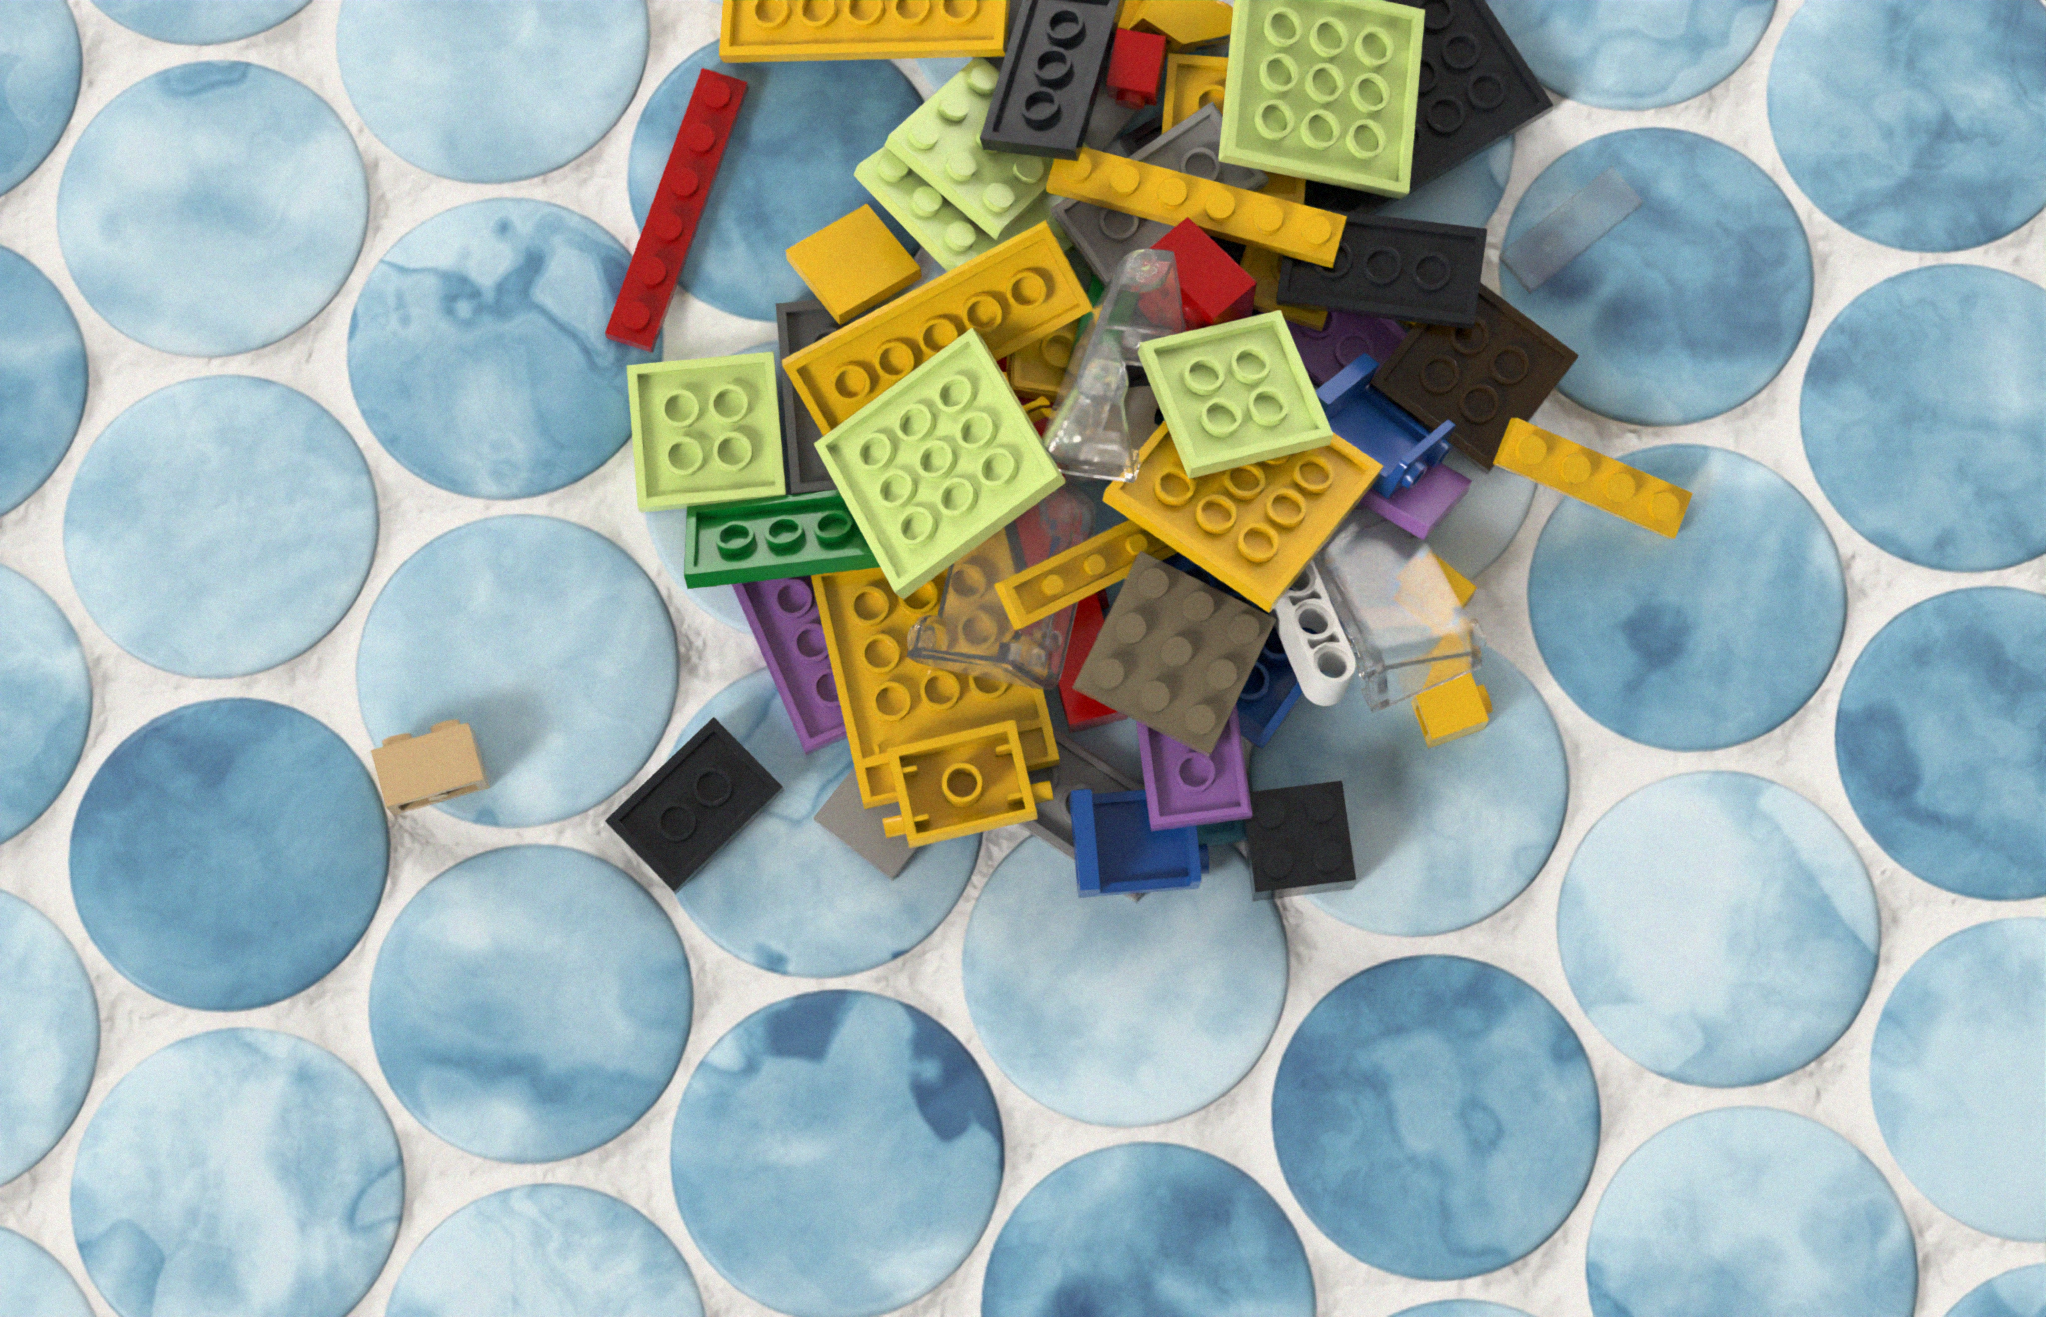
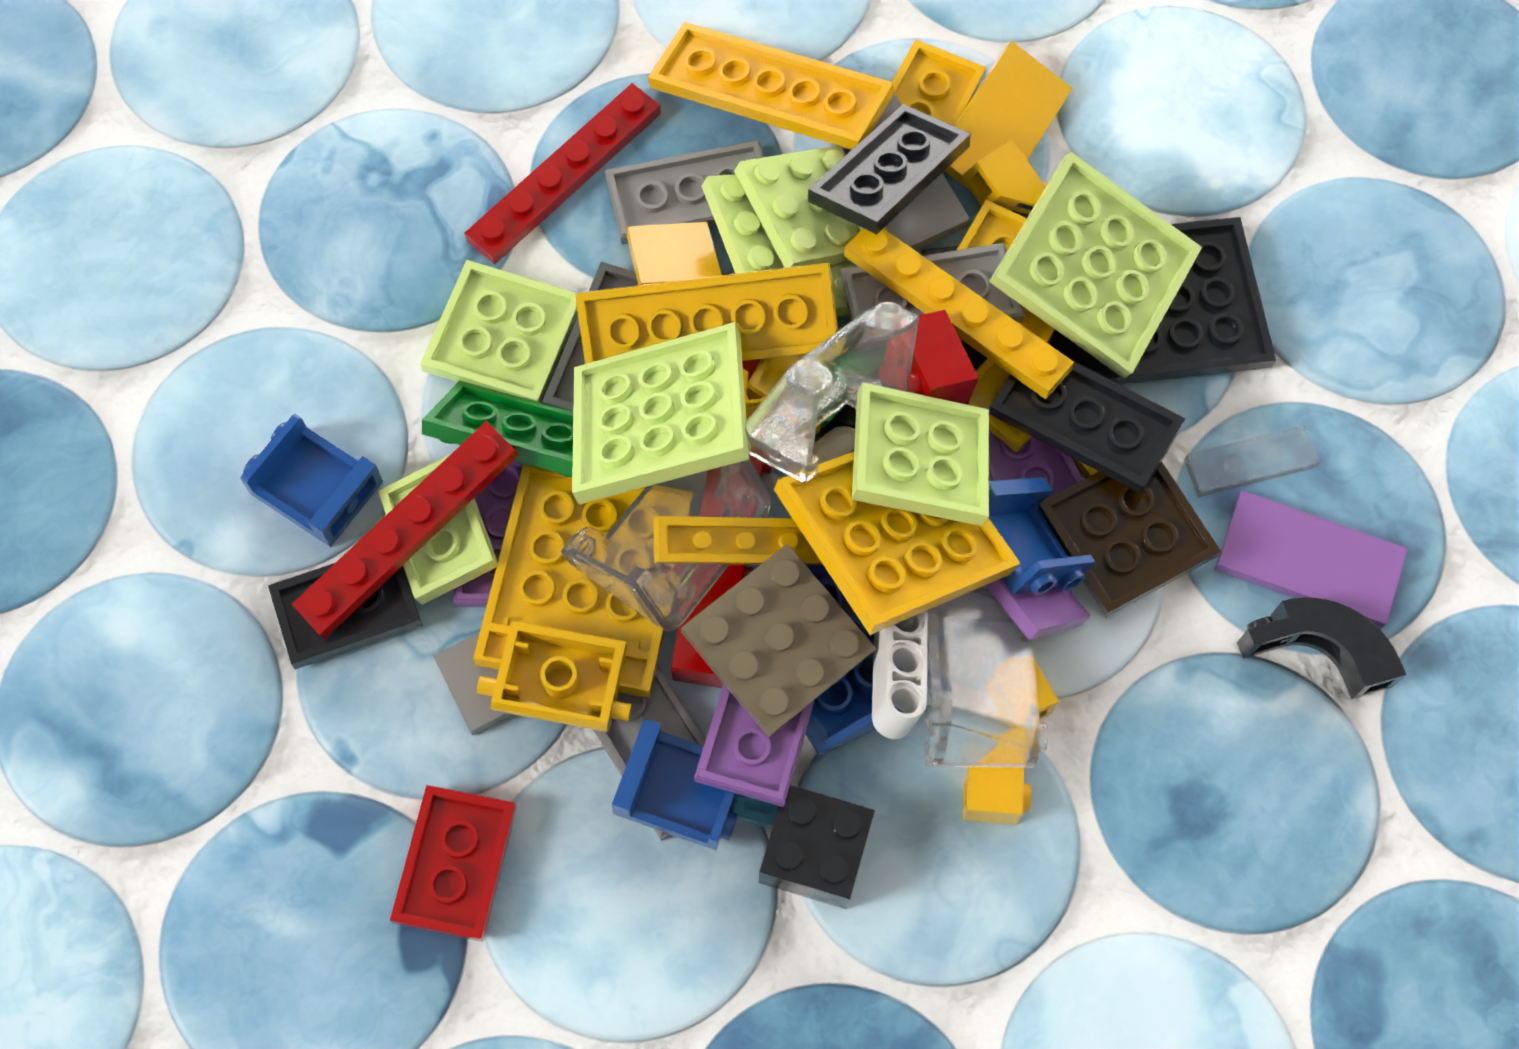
camera: 20 degrees right, 10 degrees down
tan brick [371,719,490,815] -> none
red brick [1106,28,1167,110] -> none
yellow plate [1493,418,1693,539] -> none
none -> blue panel [241,414,383,547]
none -> red plate [292,421,519,639]
none -> yellowish green plate [378,454,498,605]
none -> red plate [390,785,517,942]
none -> light grey tile [605,140,764,245]
none -> medium lavender tile [1214,490,1408,629]
none -> black arch [1237,597,1407,699]

